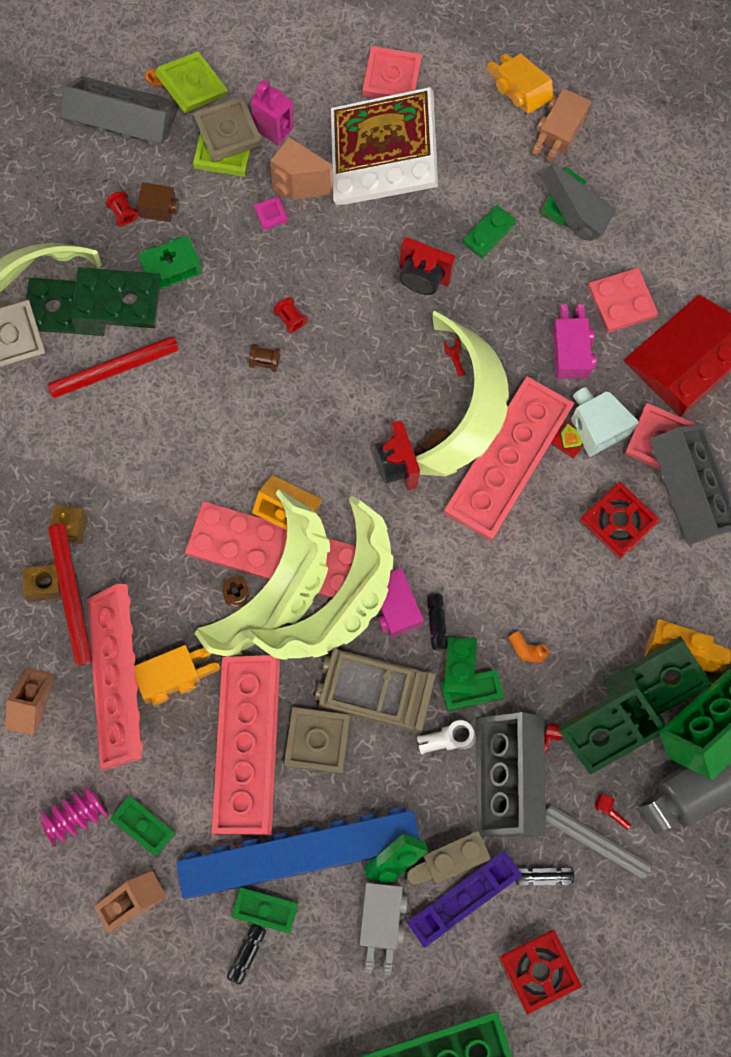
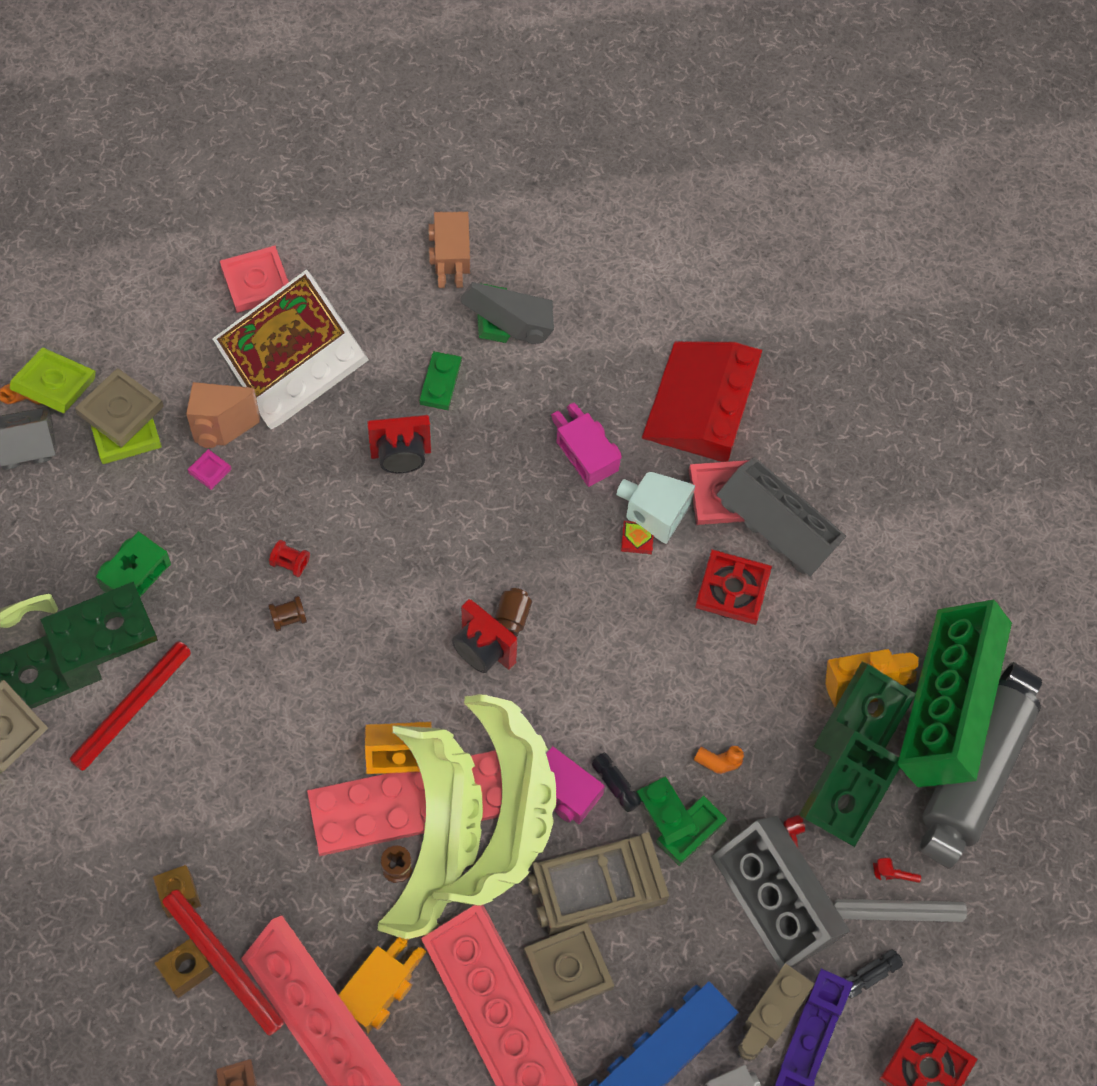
camera: 30 degrees left, 10 degrees down
red bush [105,191,139,227] -> none
reddish brown brick [137,182,179,222] -> none
dark pink hinge [251,79,294,146] -> none
green plate [364,834,428,885] -> none
yellowish green windscreen [416,311,509,476] -> none
white pin [417,720,476,754] -> none
coral plate [443,377,574,541] -> none
red hand [444,337,465,377] -> none
light orange hinge [487,53,553,114] -> none
coral plate [588,267,658,333] -> none

